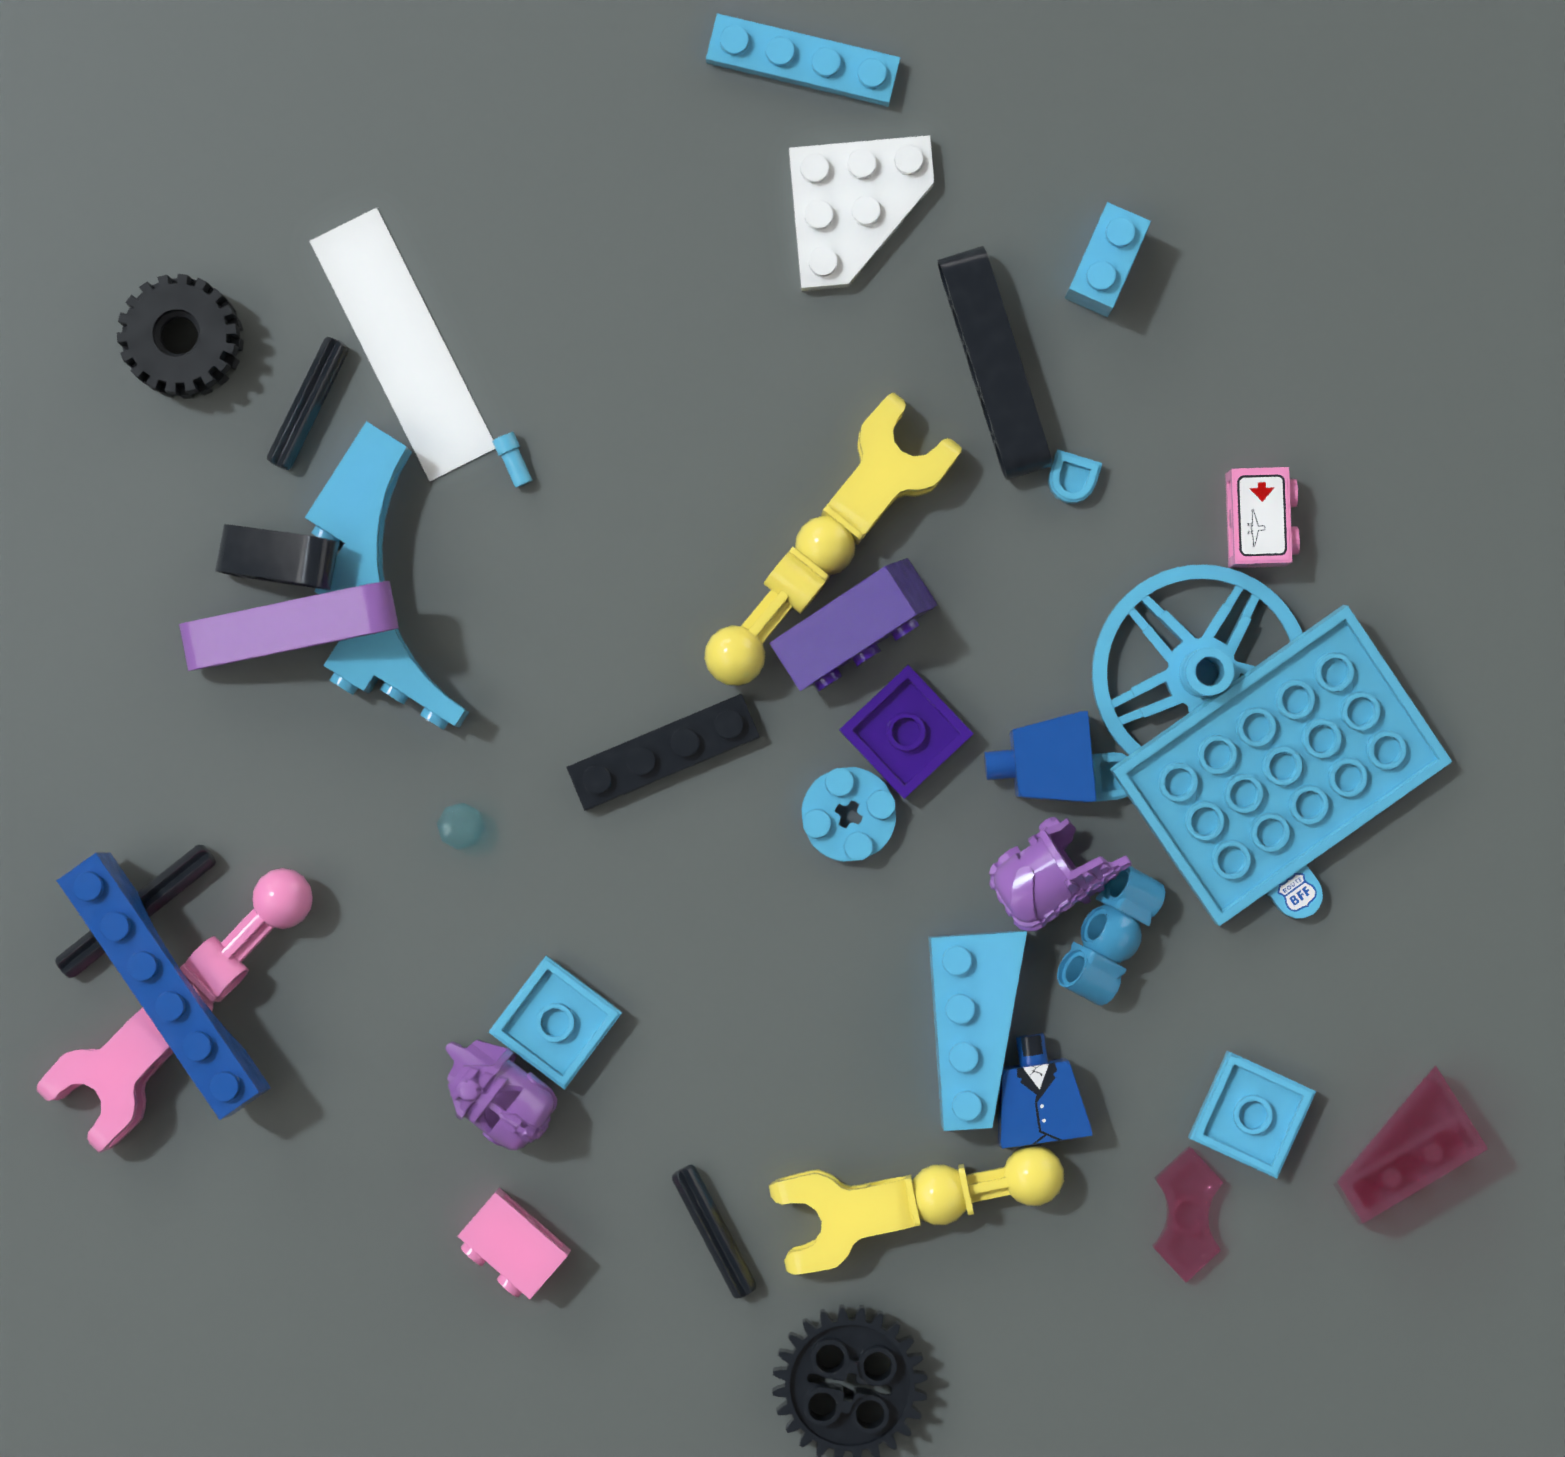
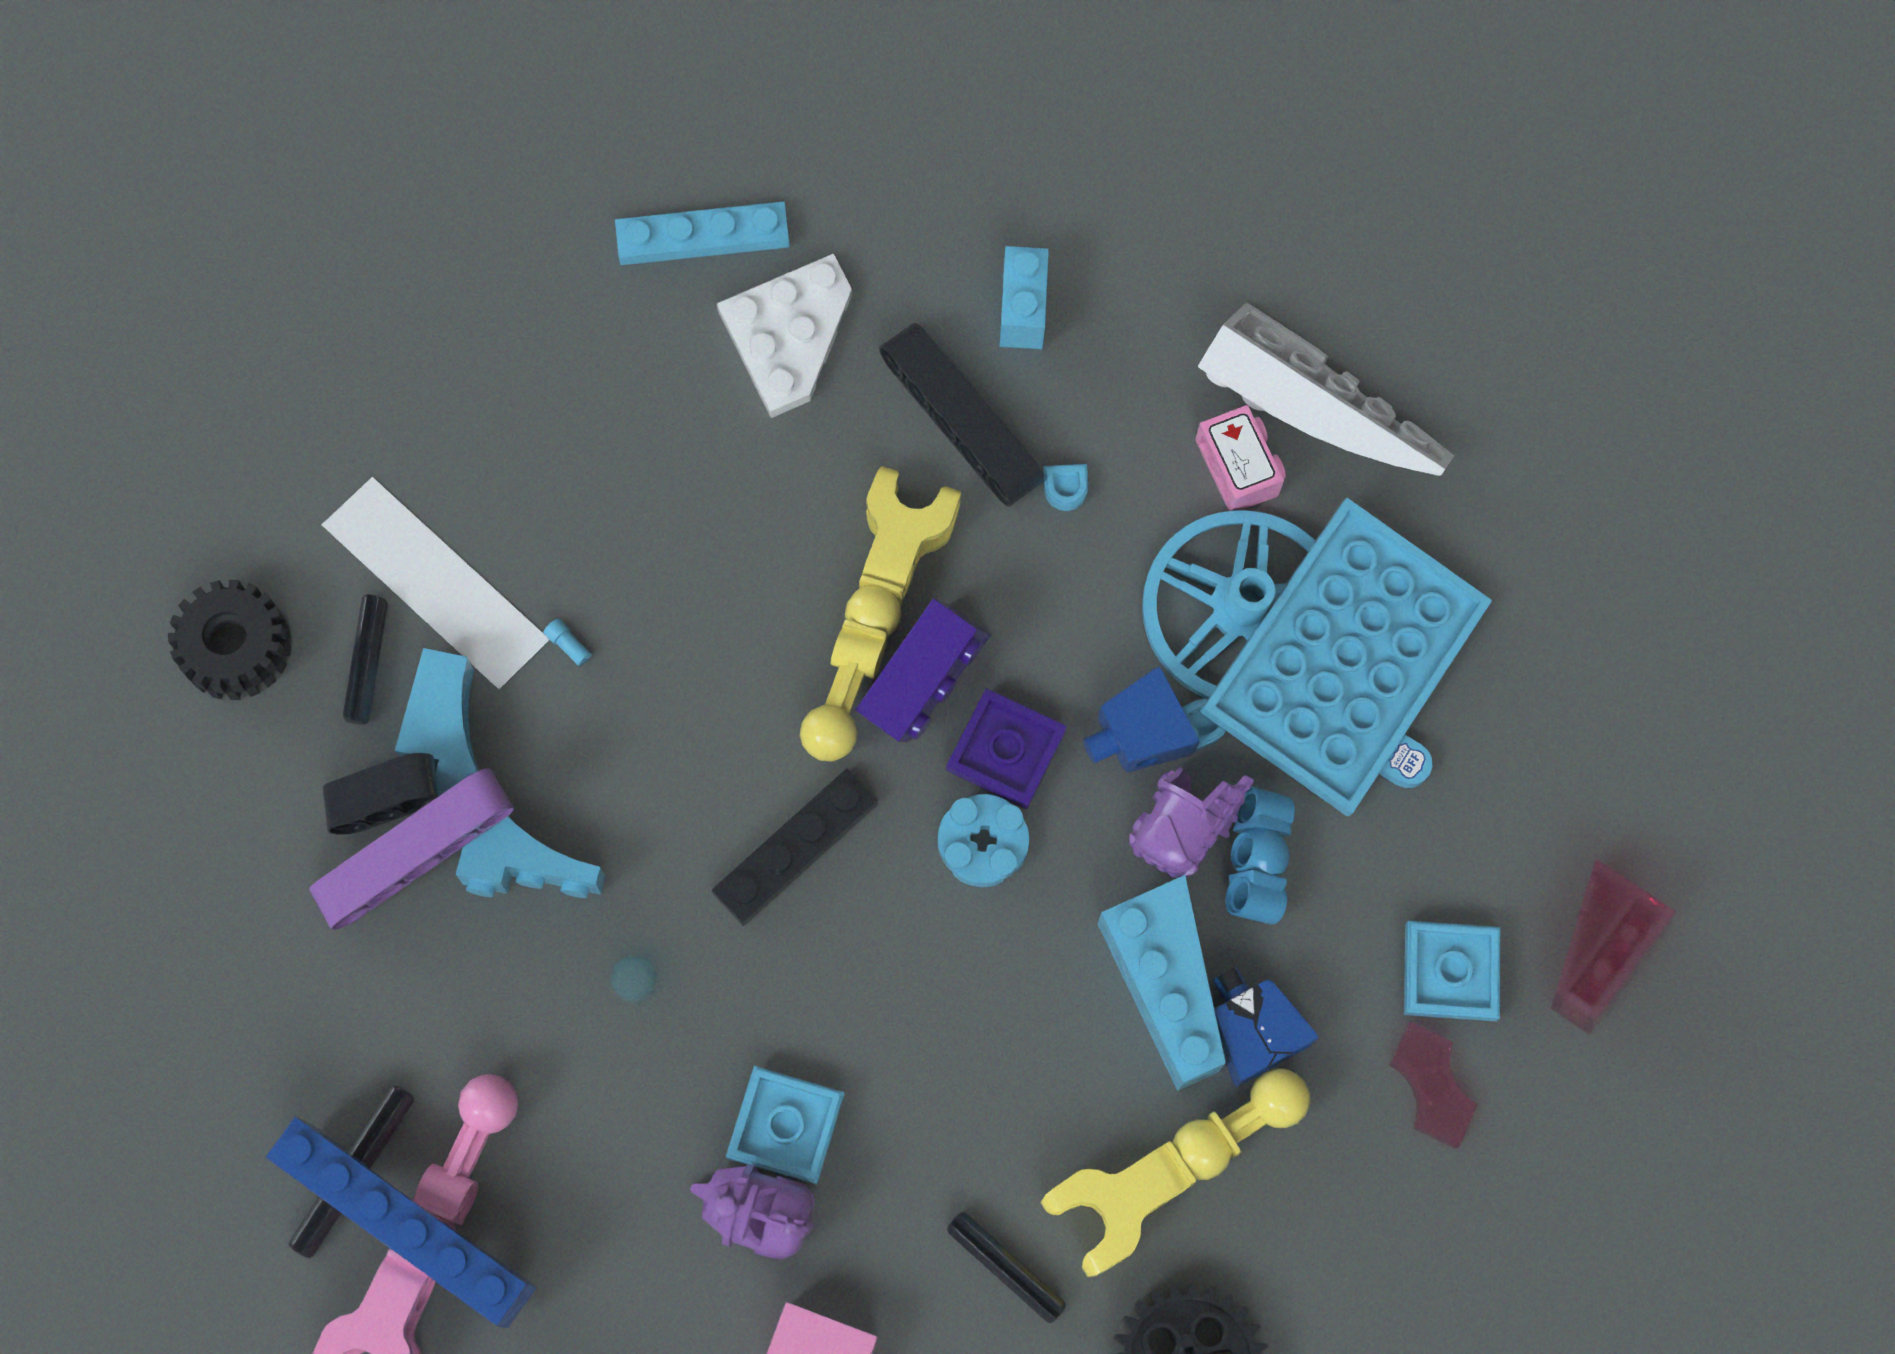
camera: 25 degrees left, 15 degrees down
none -> white wedge [1198,302,1454,476]

